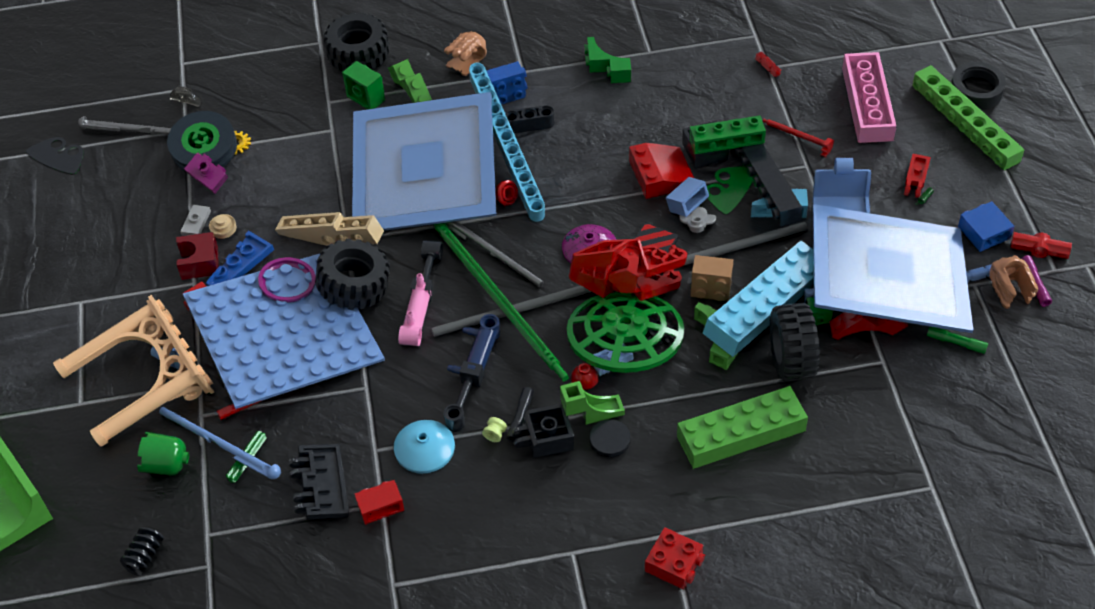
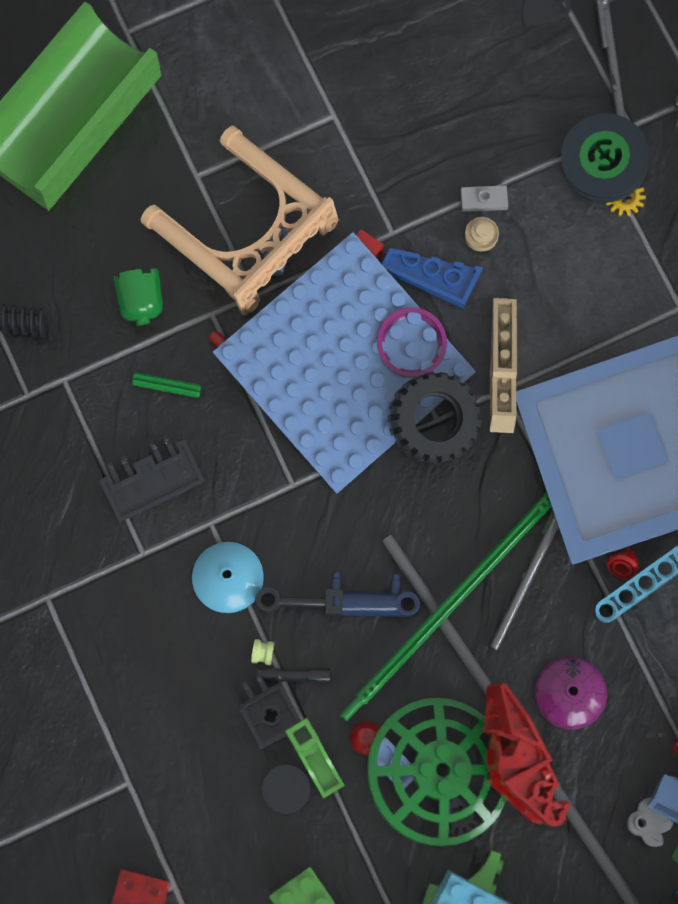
camera: 70 degrees right, 25 degrees up
medium blue bar [159,407,281,480] -> none
dark red piece [176,232,219,280] -> none
magenta brick [184,152,228,194] -> none
red piece [355,480,404,524] -> none
bright pink piece [398,240,443,346] -> none
tile [634,222,679,253] -> none
medium nougat brick [691,255,733,301] -> none

